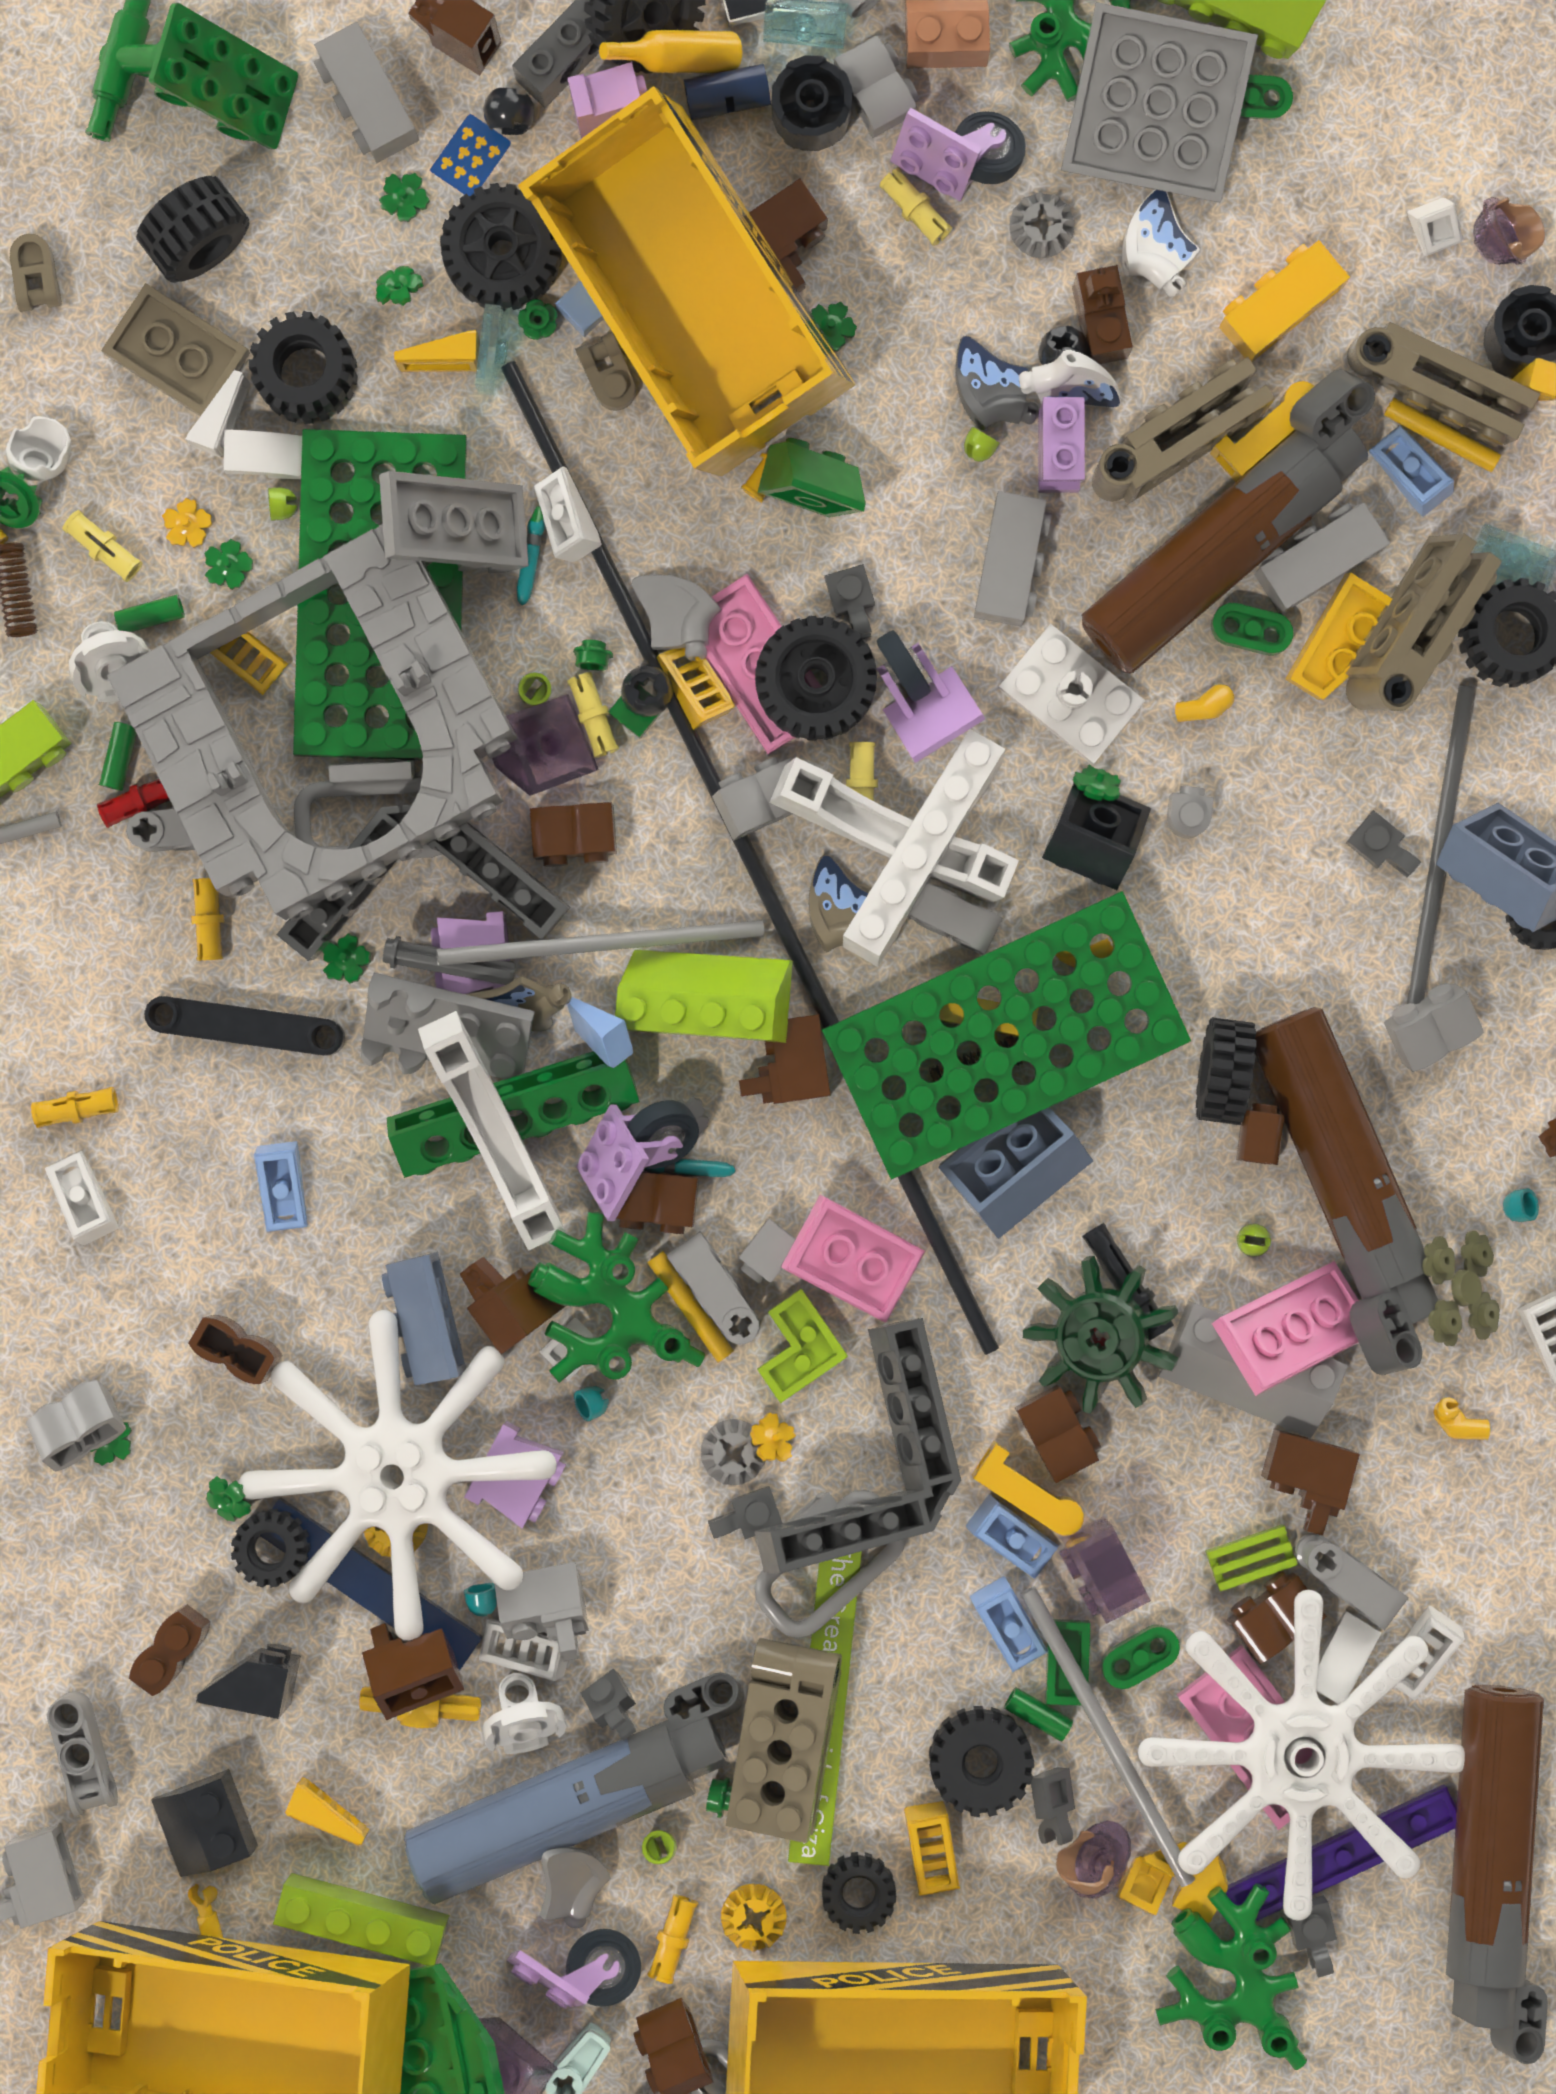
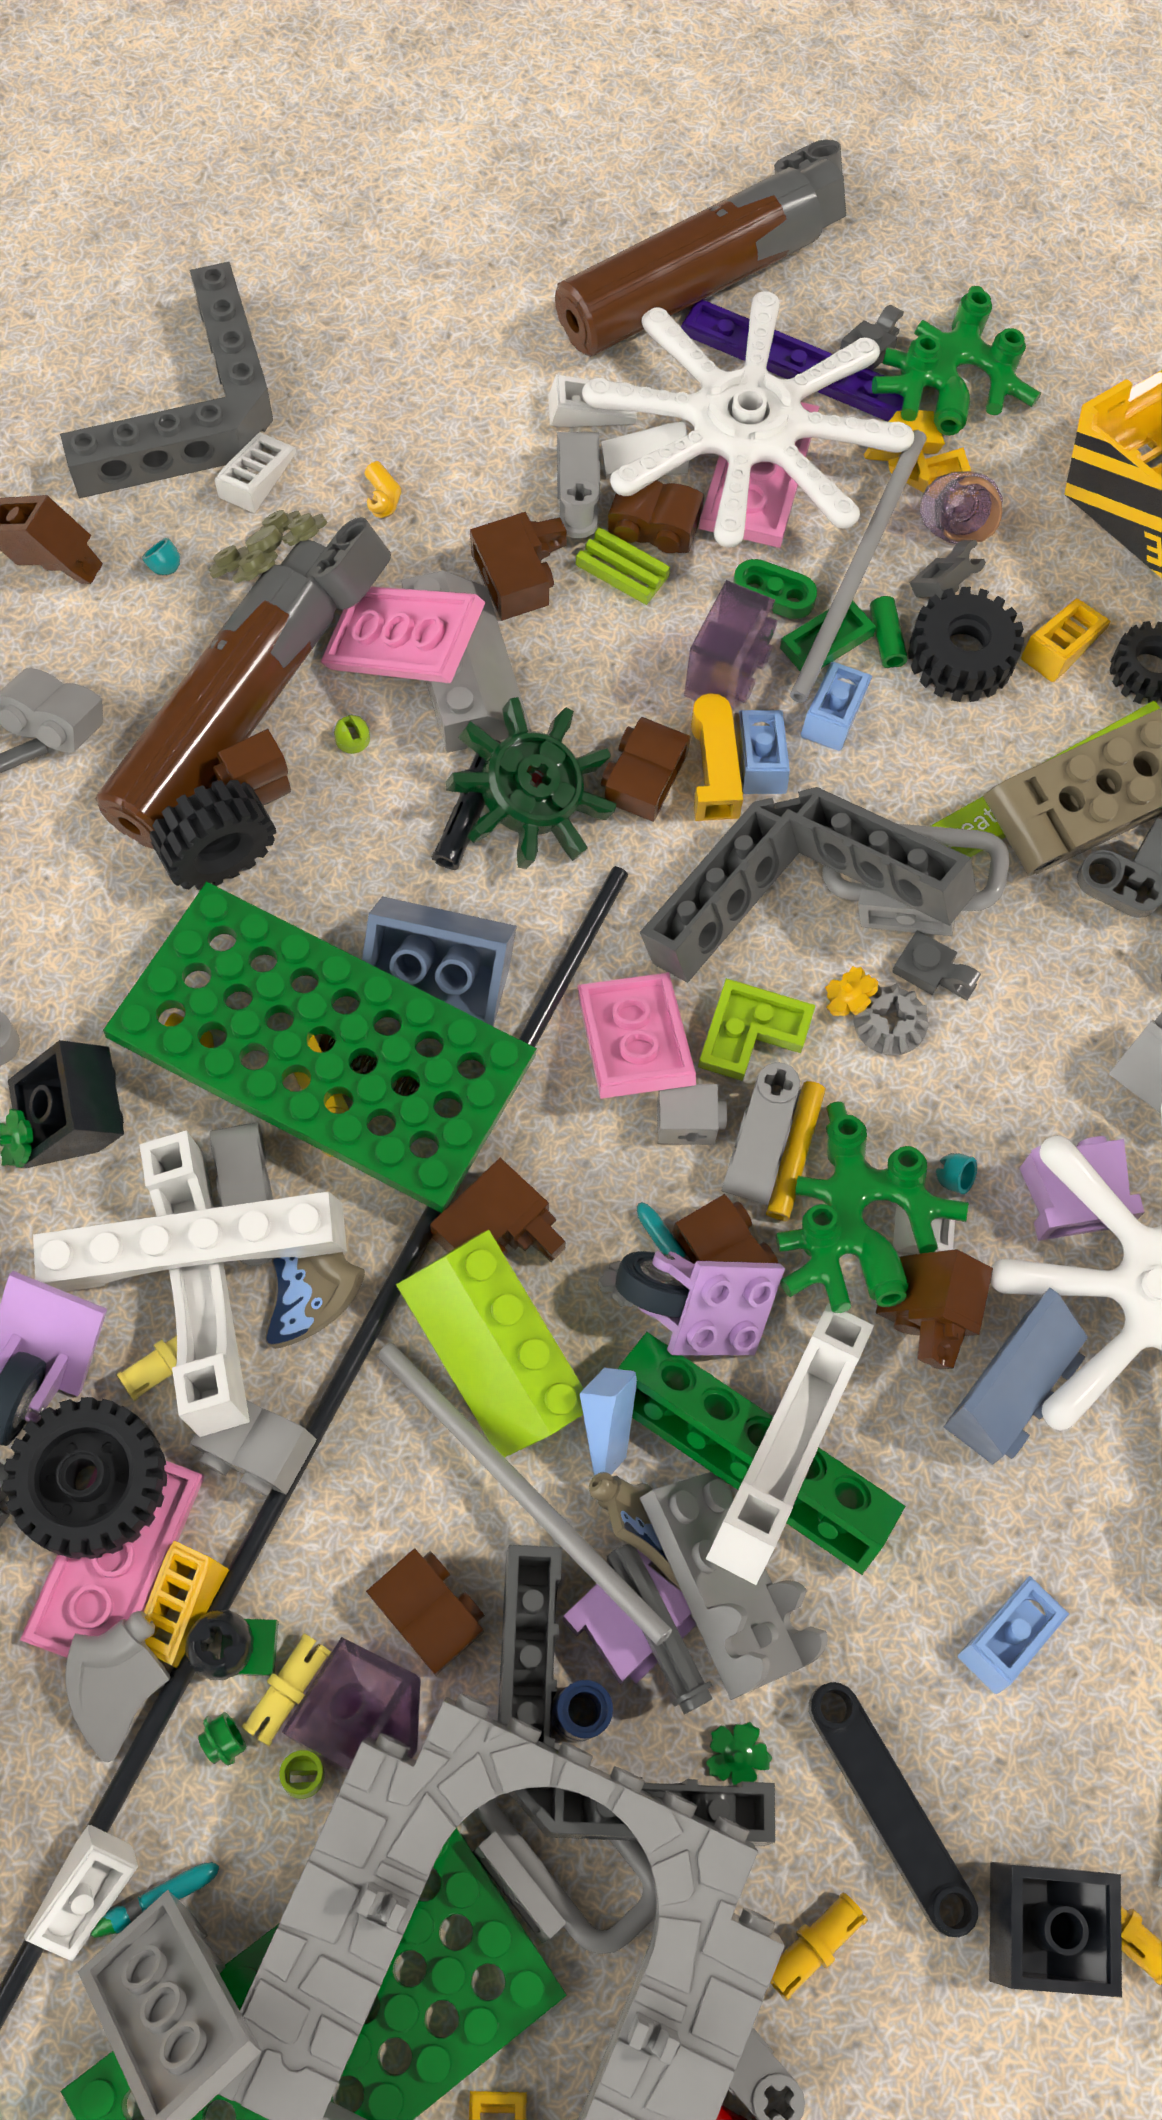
camera: 135 degrees left, 20 degrees down
none -> dark blue pin [552,1680,613,1742]
none -> black slope [989,1861,1122,1998]

